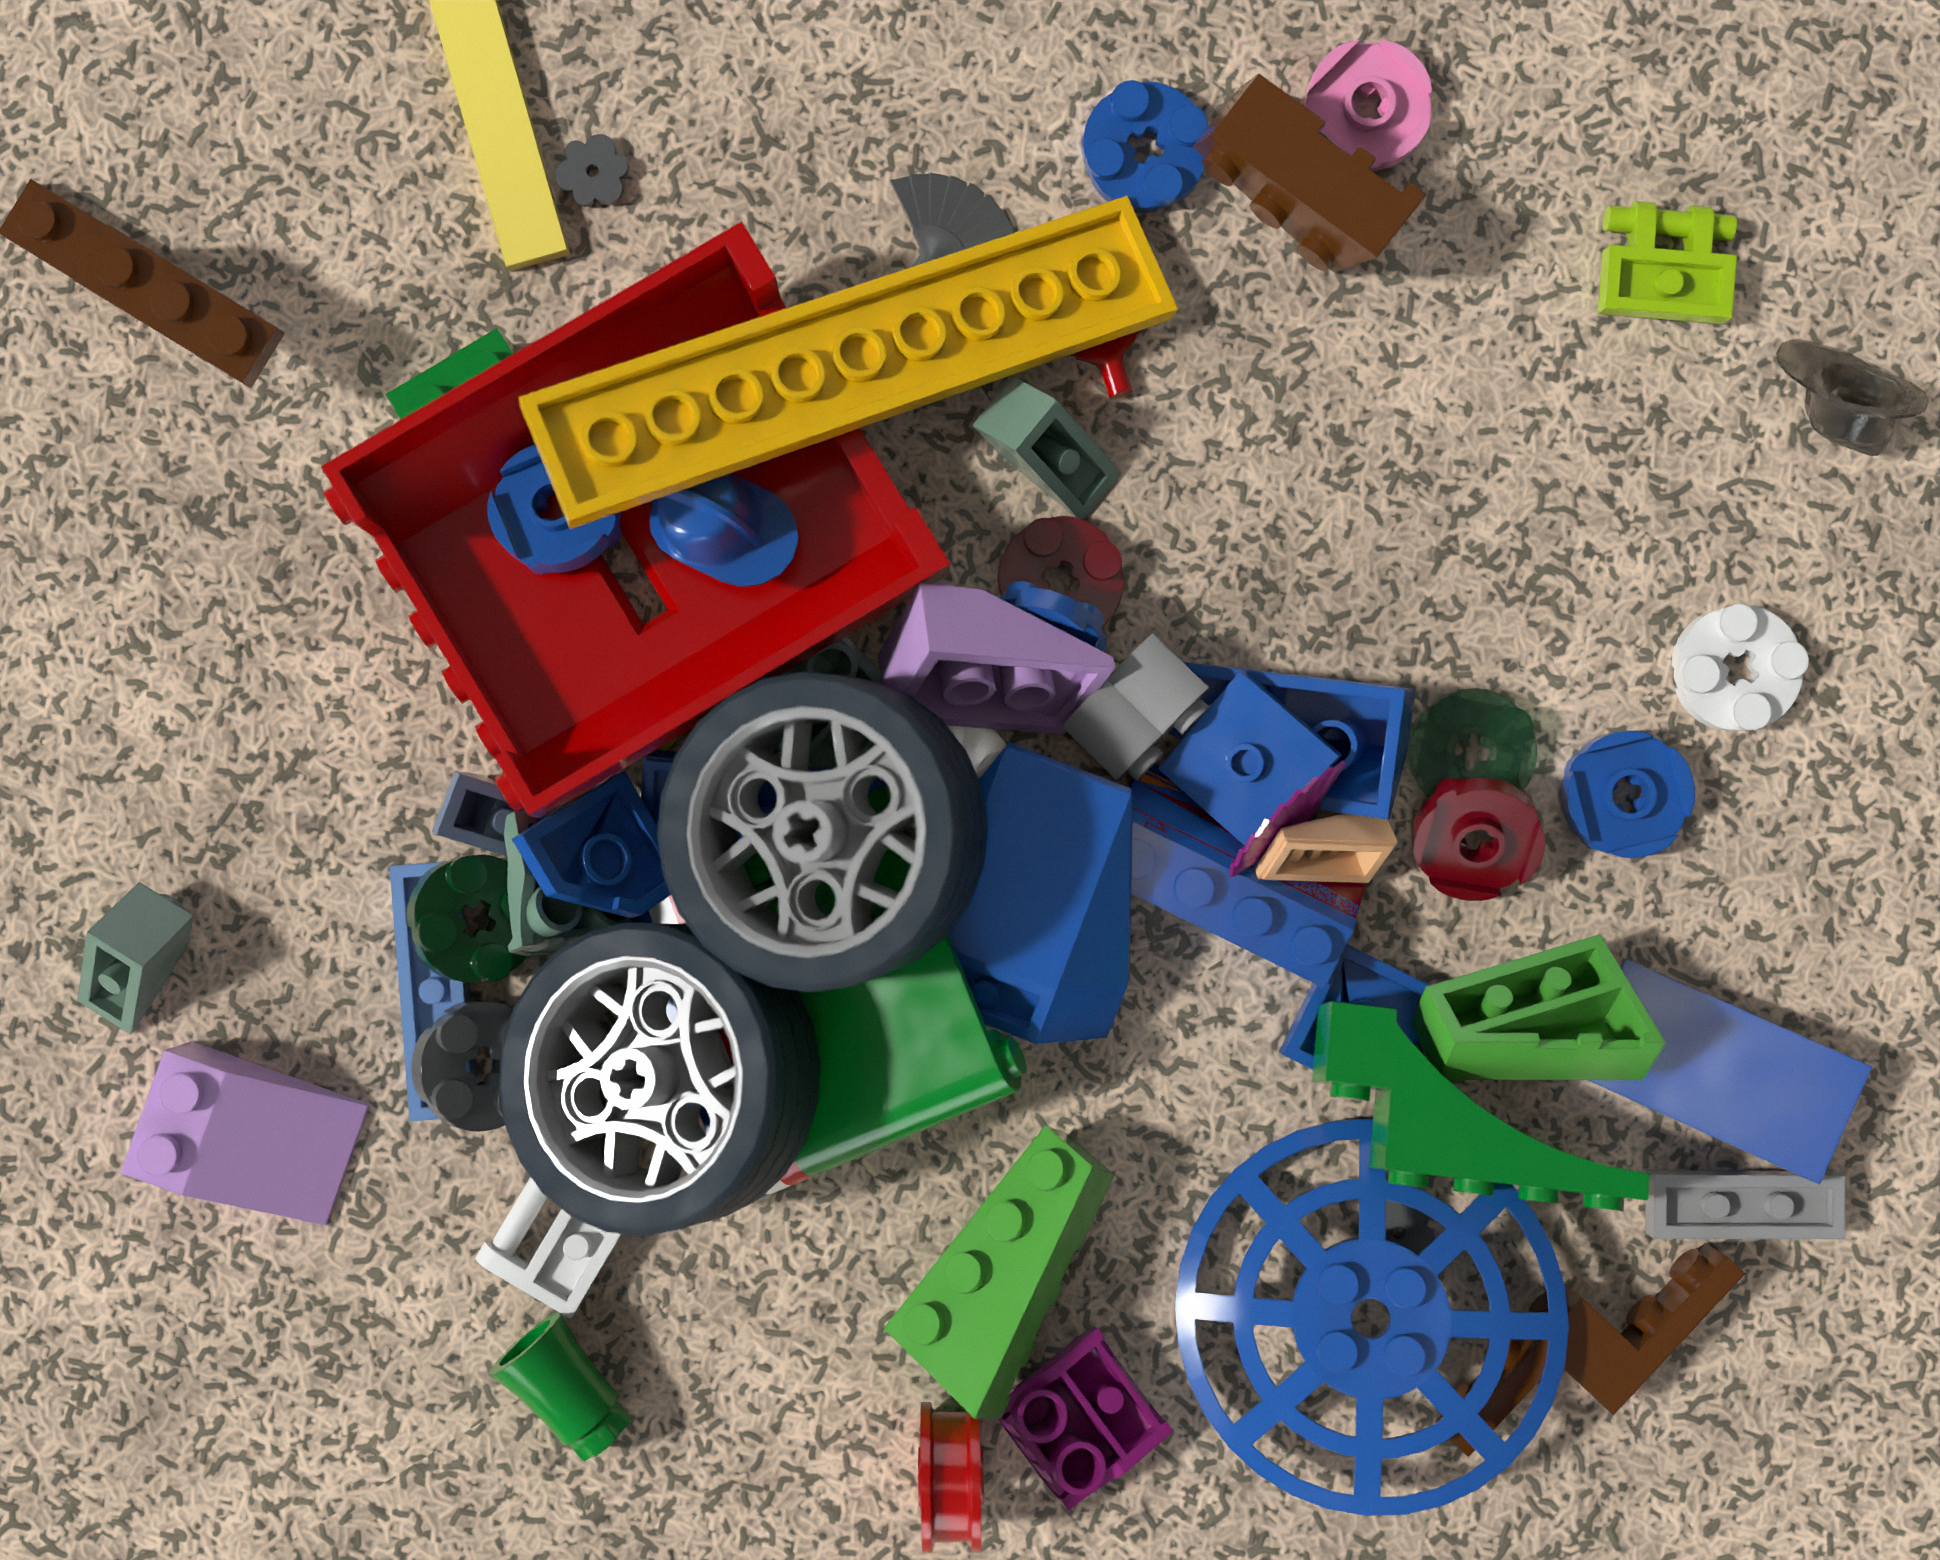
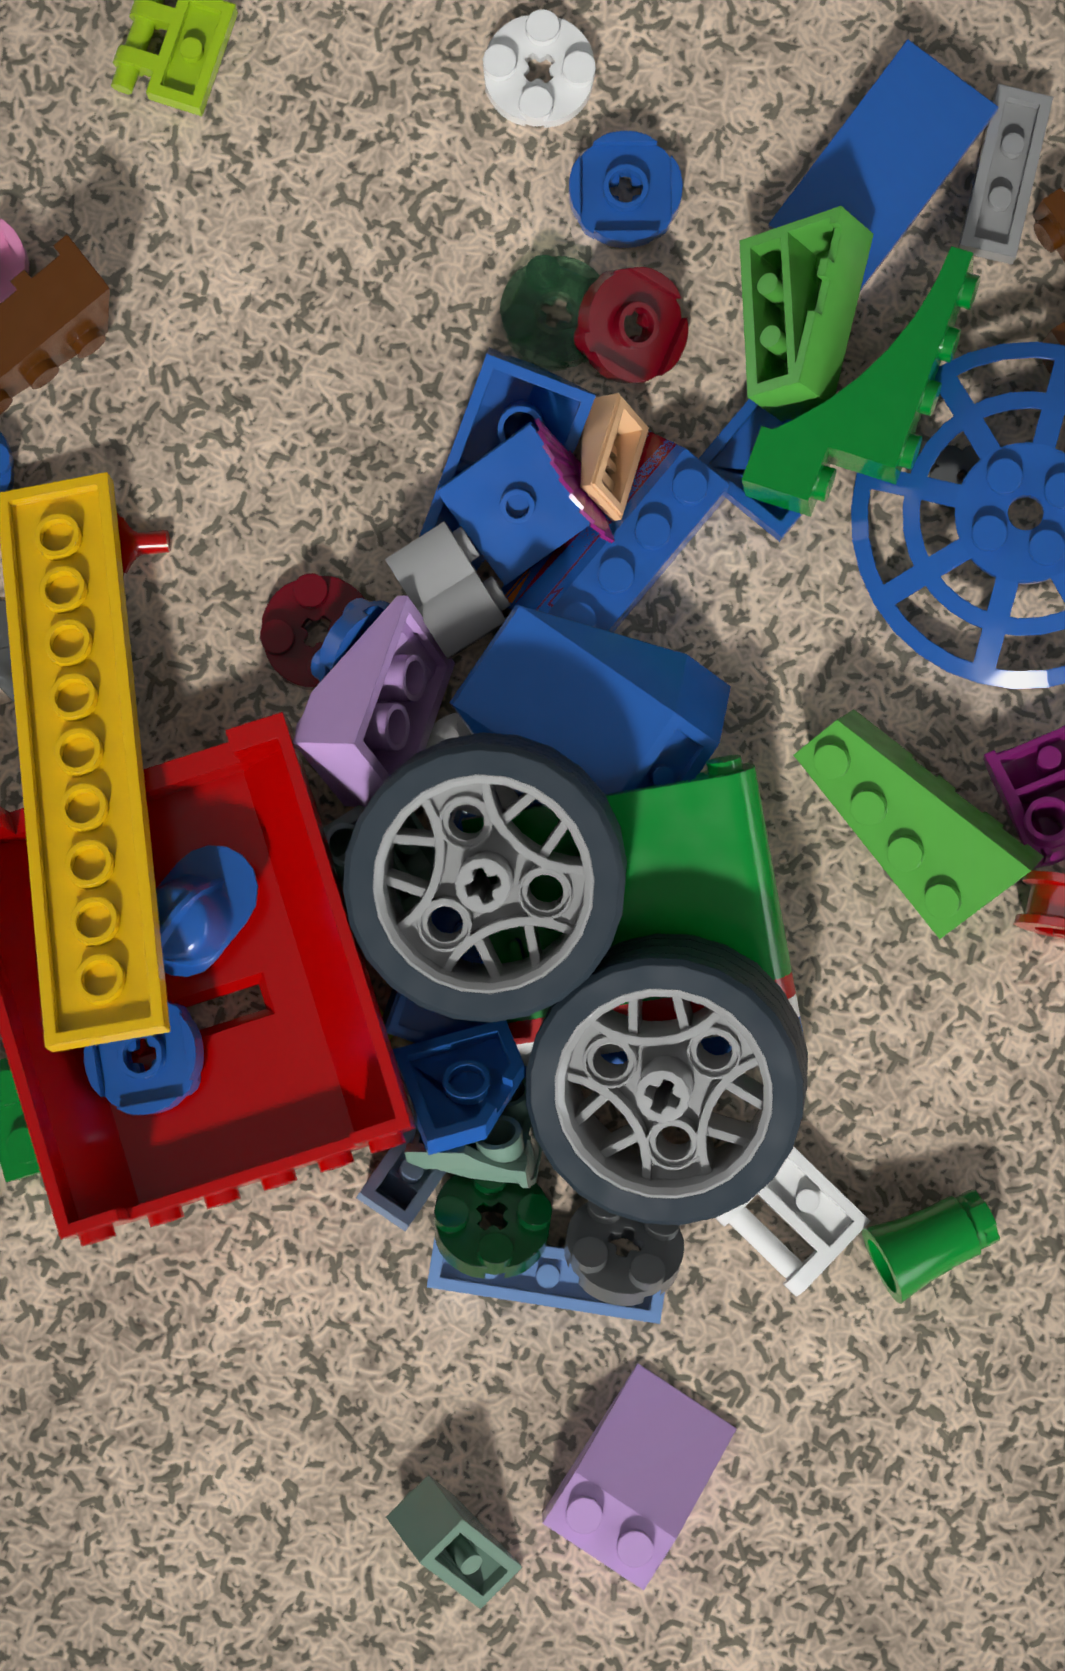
camera: 80 degrees left, 5 degrees down
sand green slope [972,376,1122,520] -> none

